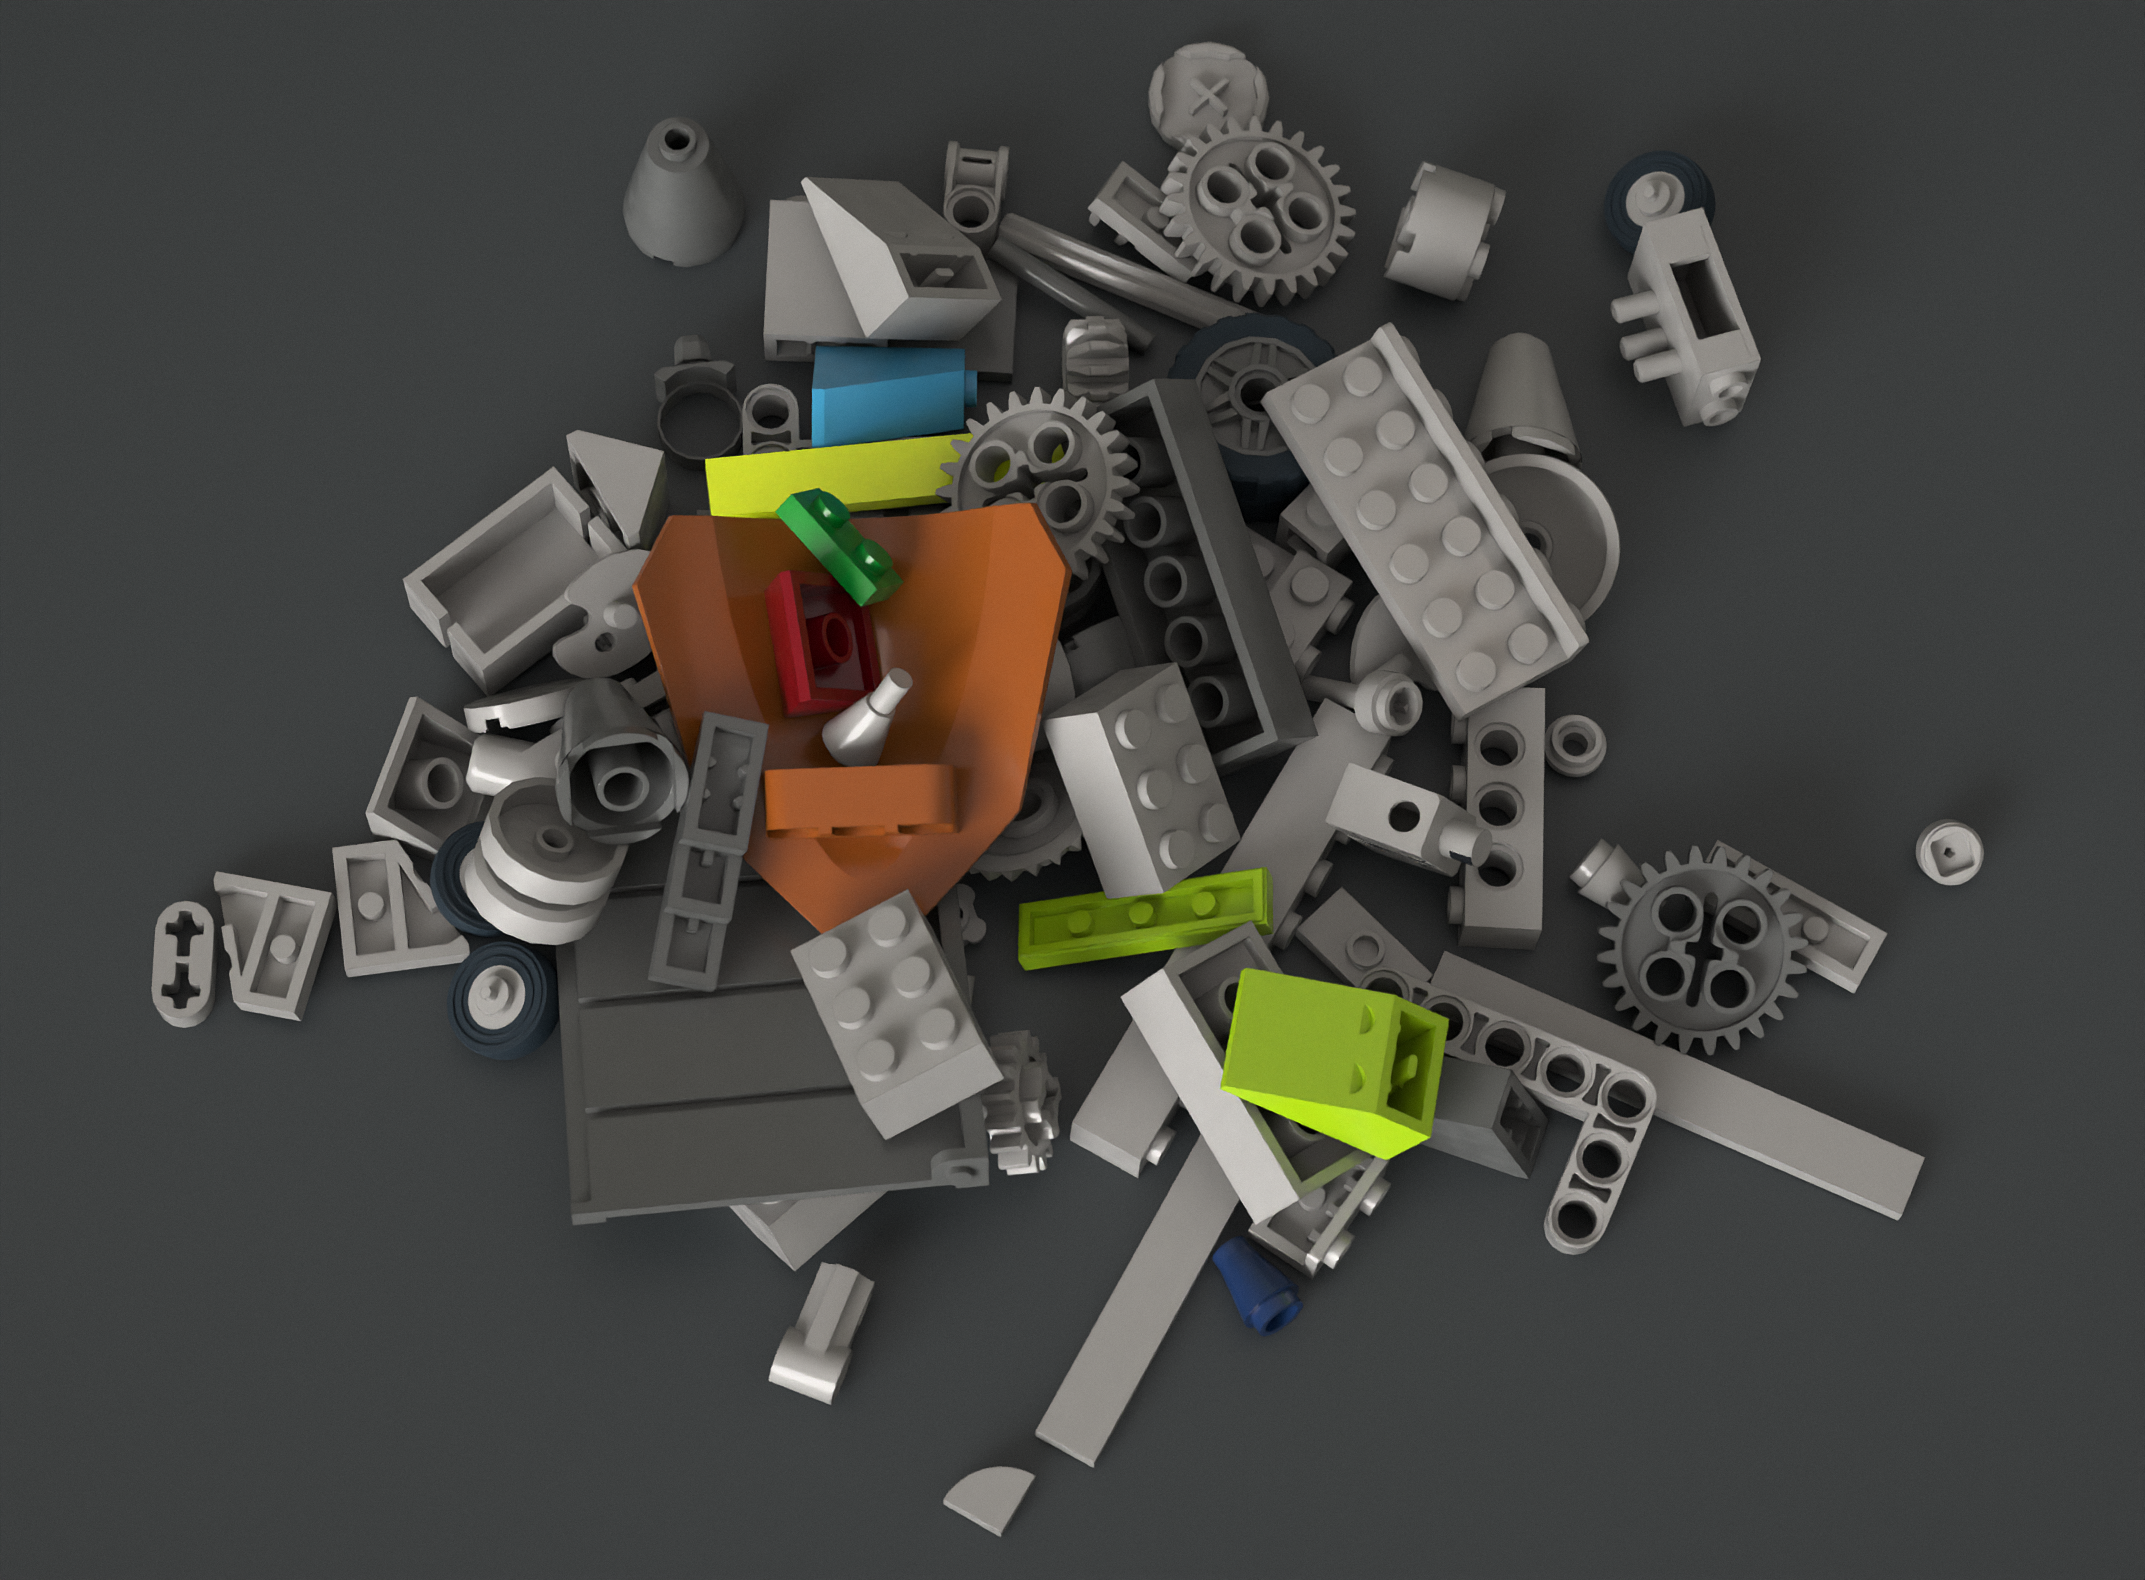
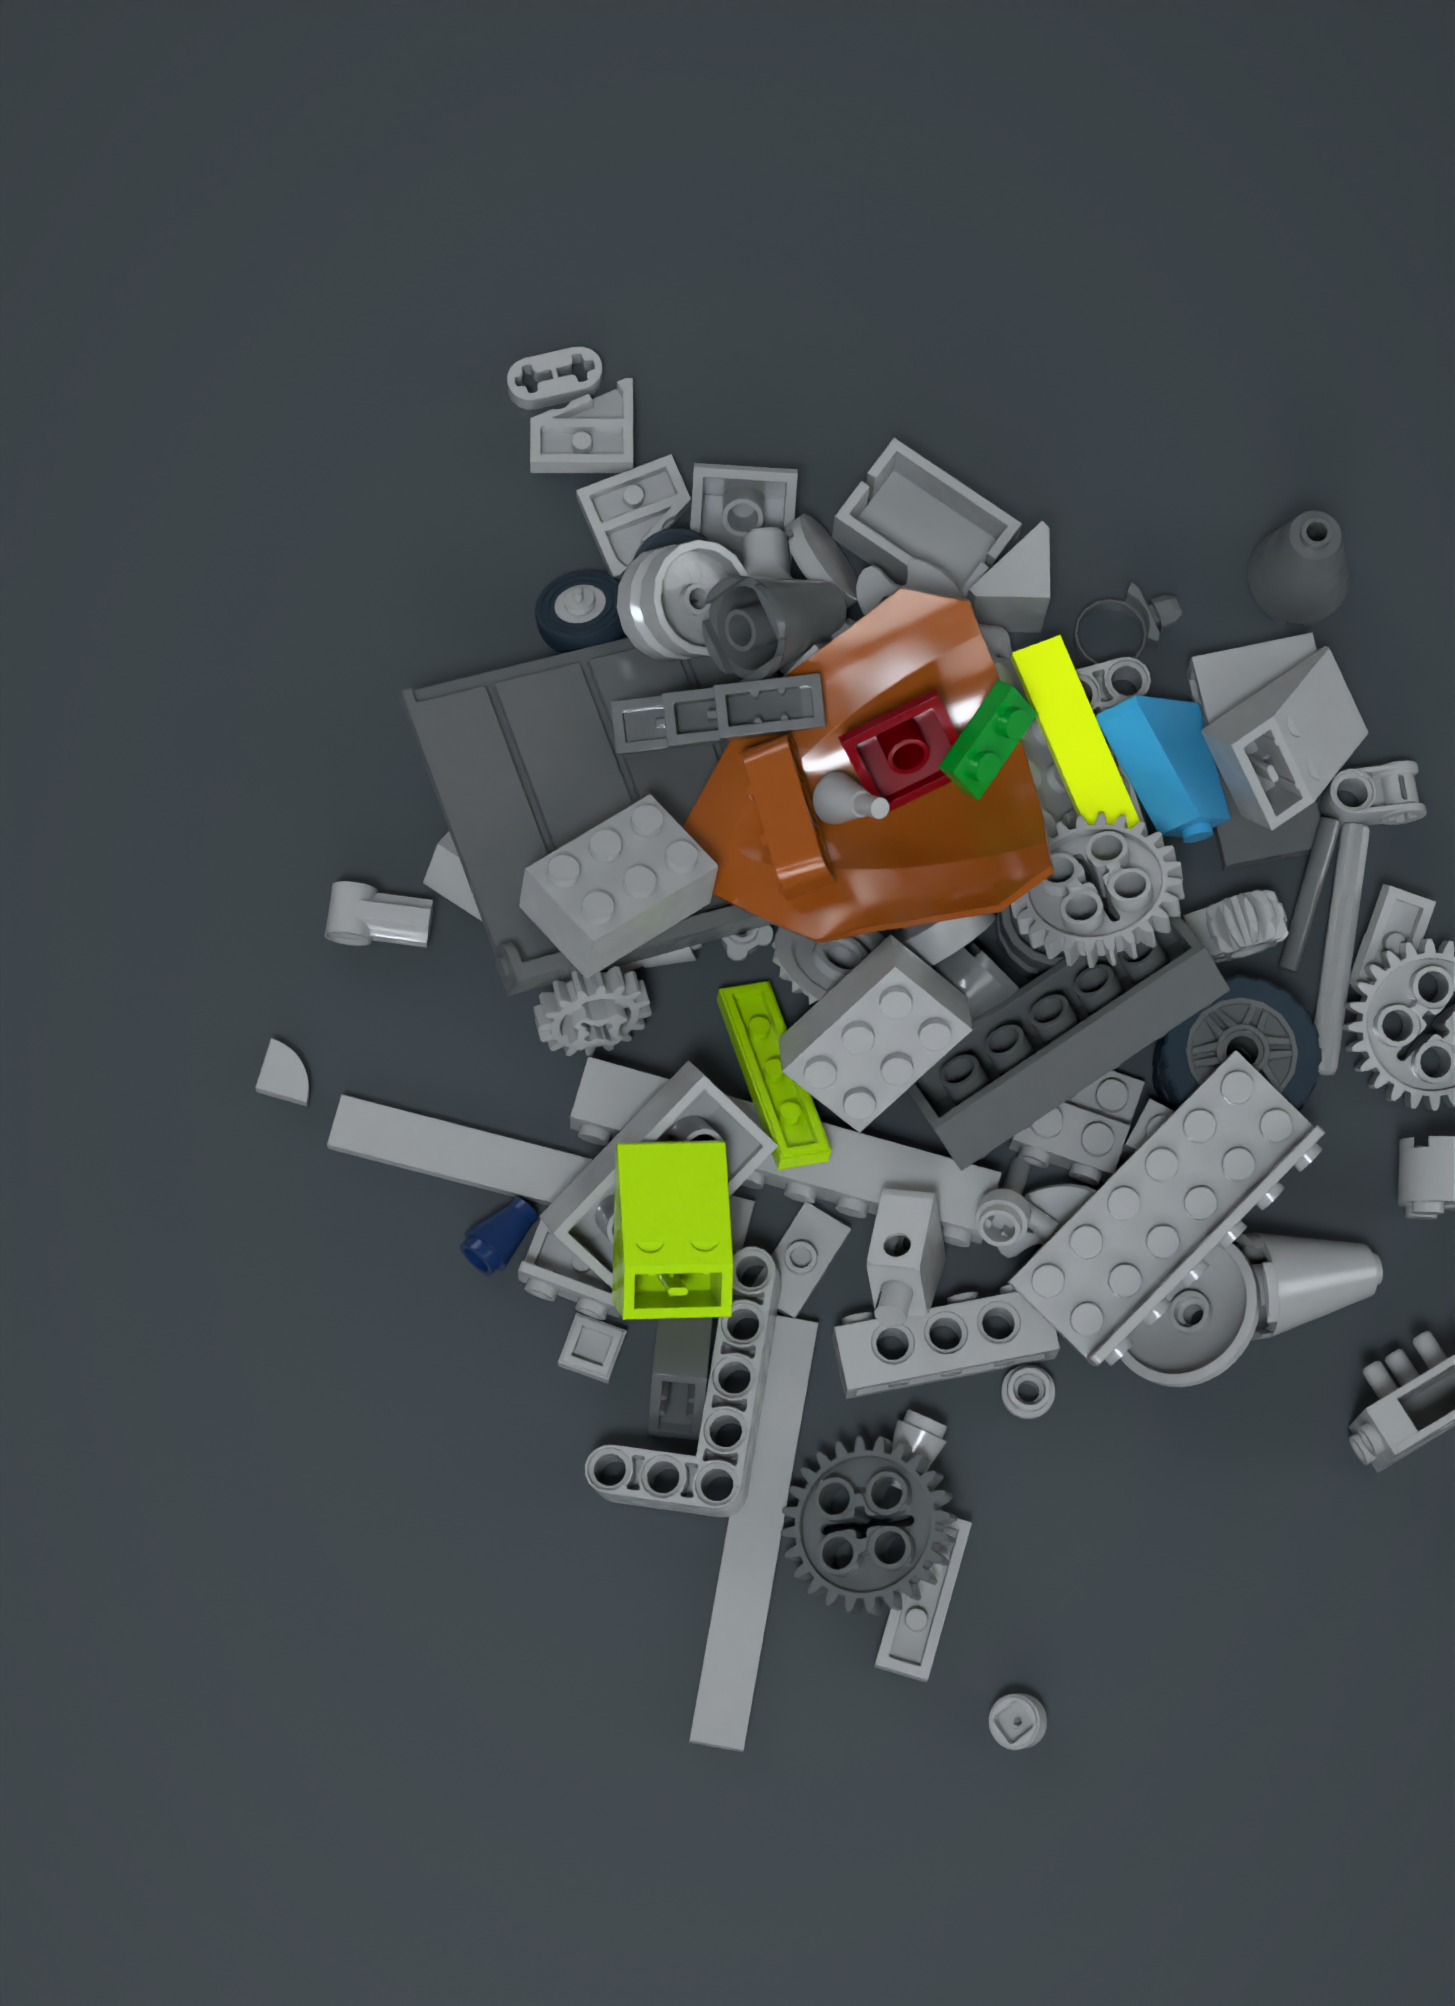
camera: 75 degrees right, 5 degrees up
none -> light grey tile [558,1313,627,1384]

